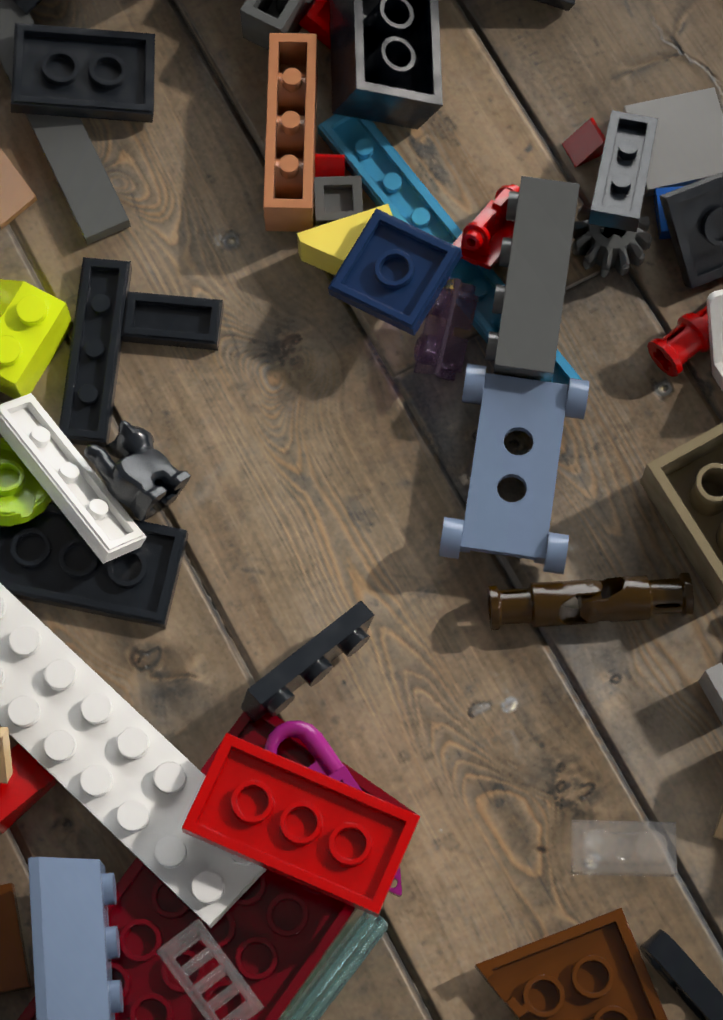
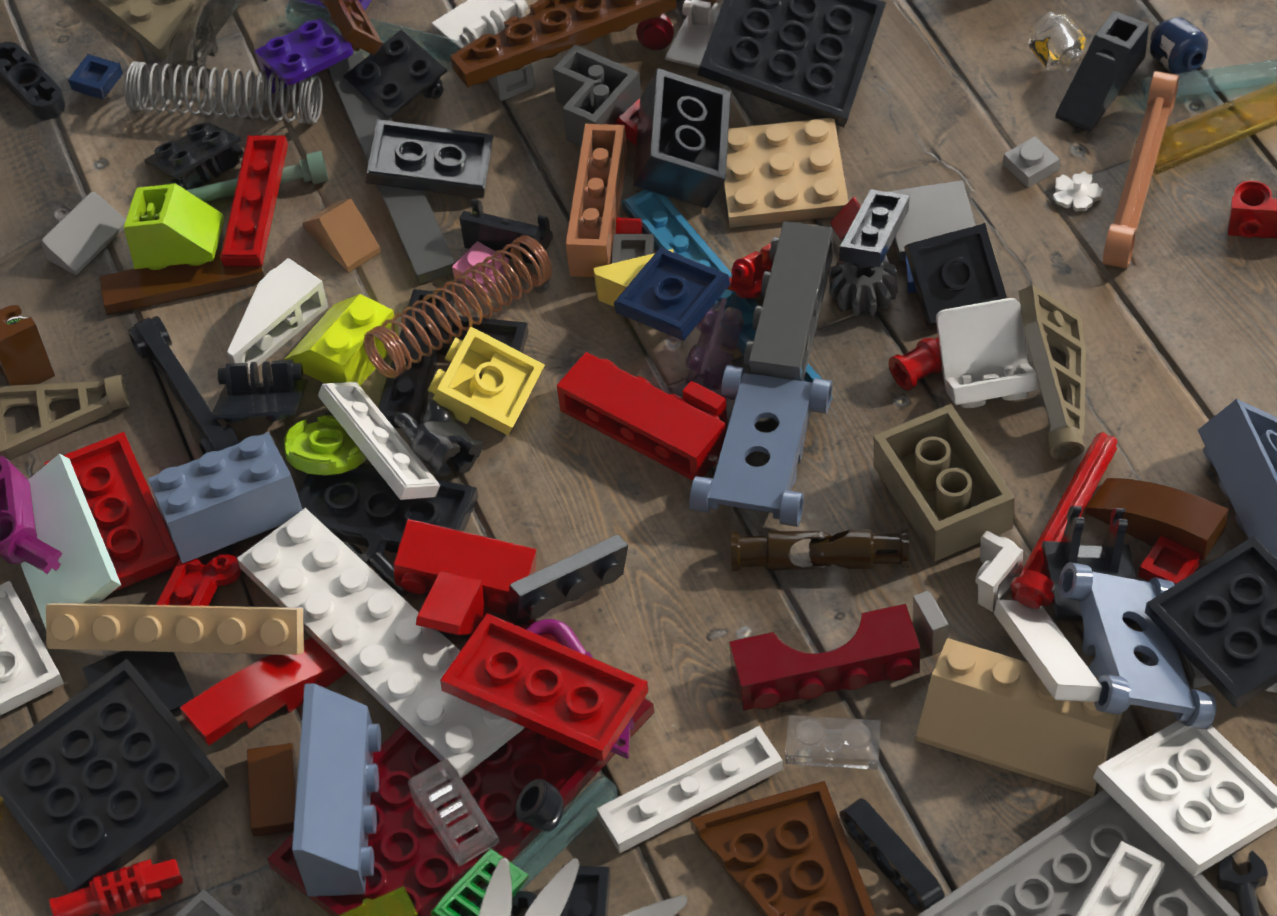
camera: 10 degrees right, 20 degrees down
none -> black bar [344,526,409,597]
none -> nougat piece [364,235,552,379]
none -> red brick [394,519,537,614]
none -> red slope [415,571,485,635]
none -> light yellow plate [428,327,545,436]
none -> bright pink plate [452,241,509,293]
none -> black hinge [459,199,553,265]
none -> black tile [515,779,564,832]
none -> red brick [557,352,726,481]
none -> white plate [596,726,783,853]
none -> red tile [682,381,728,426]
none -> tan plate [723,118,848,228]
none -> dark red arch [729,604,920,711]

